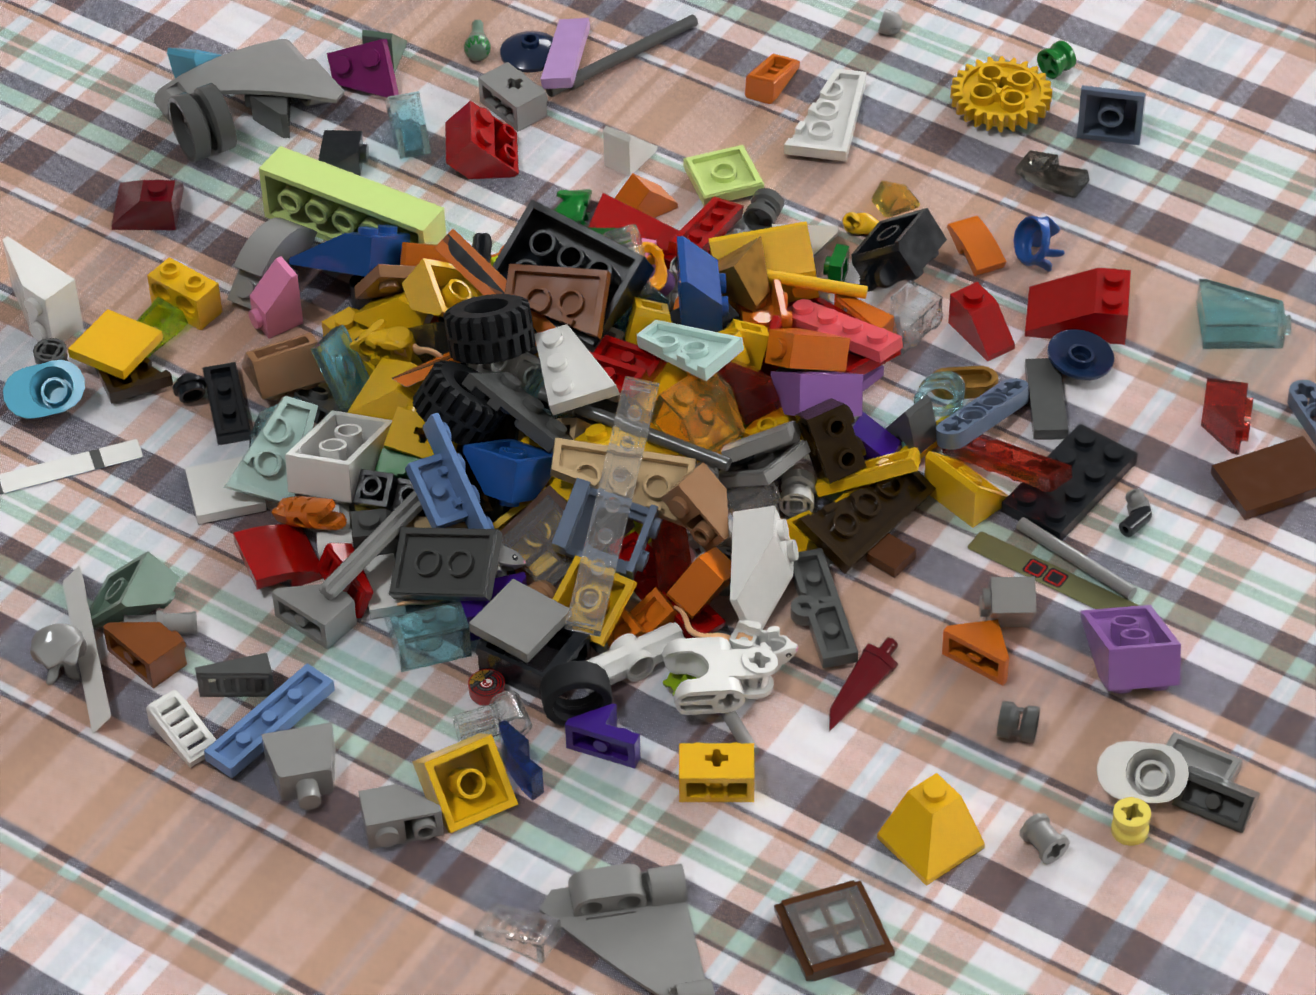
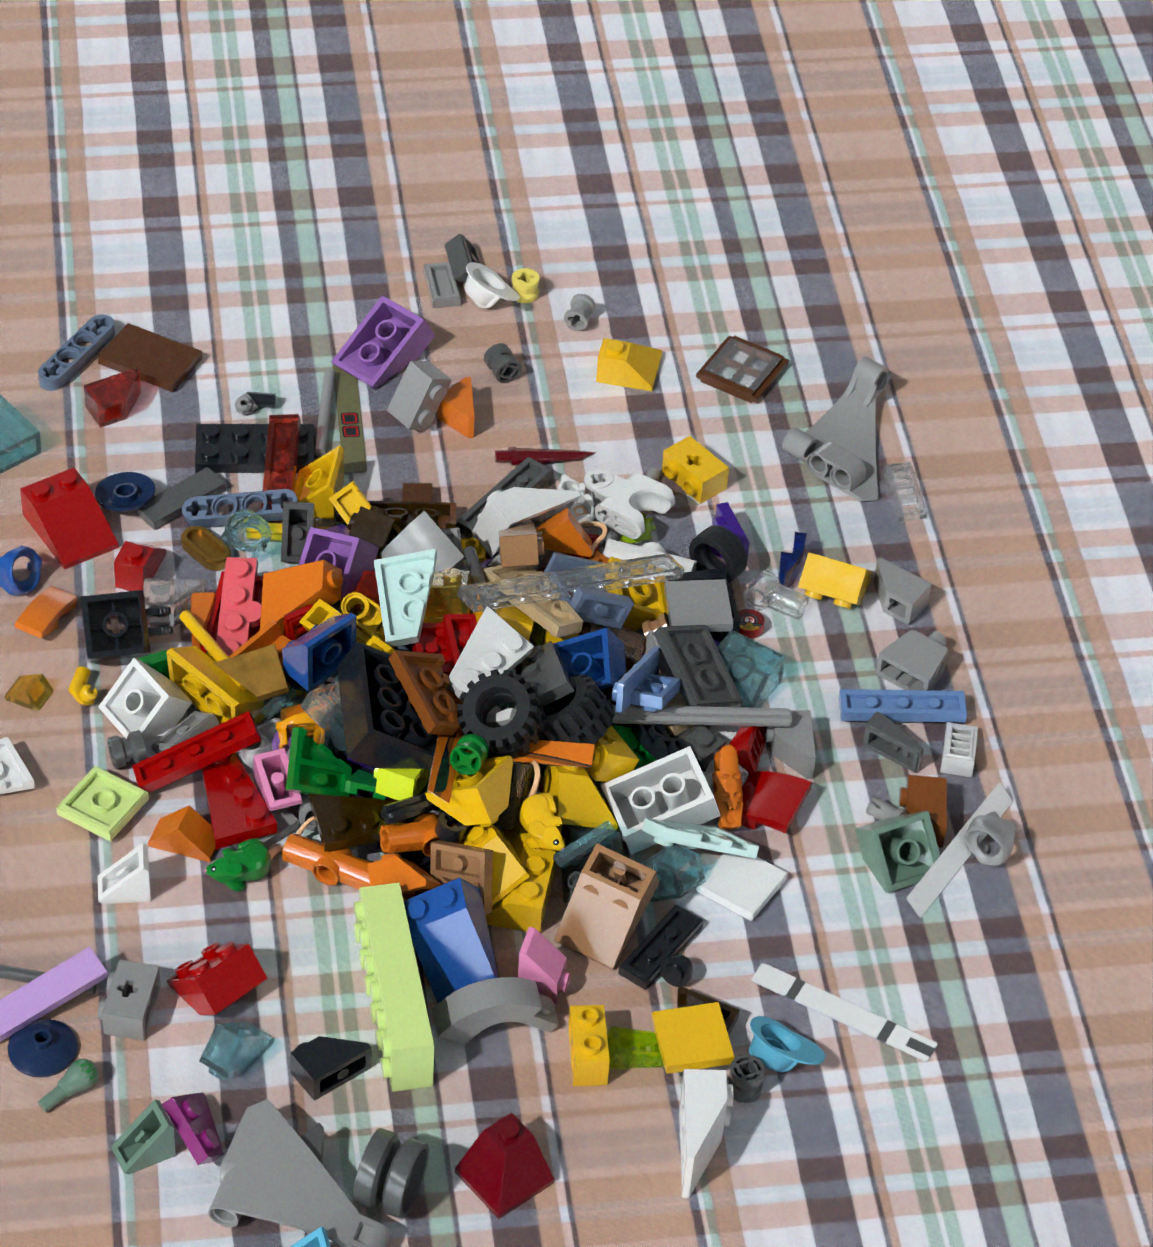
camera: 135 degrees left, 0 degrees up
none -> green wheel [450,734,489,775]

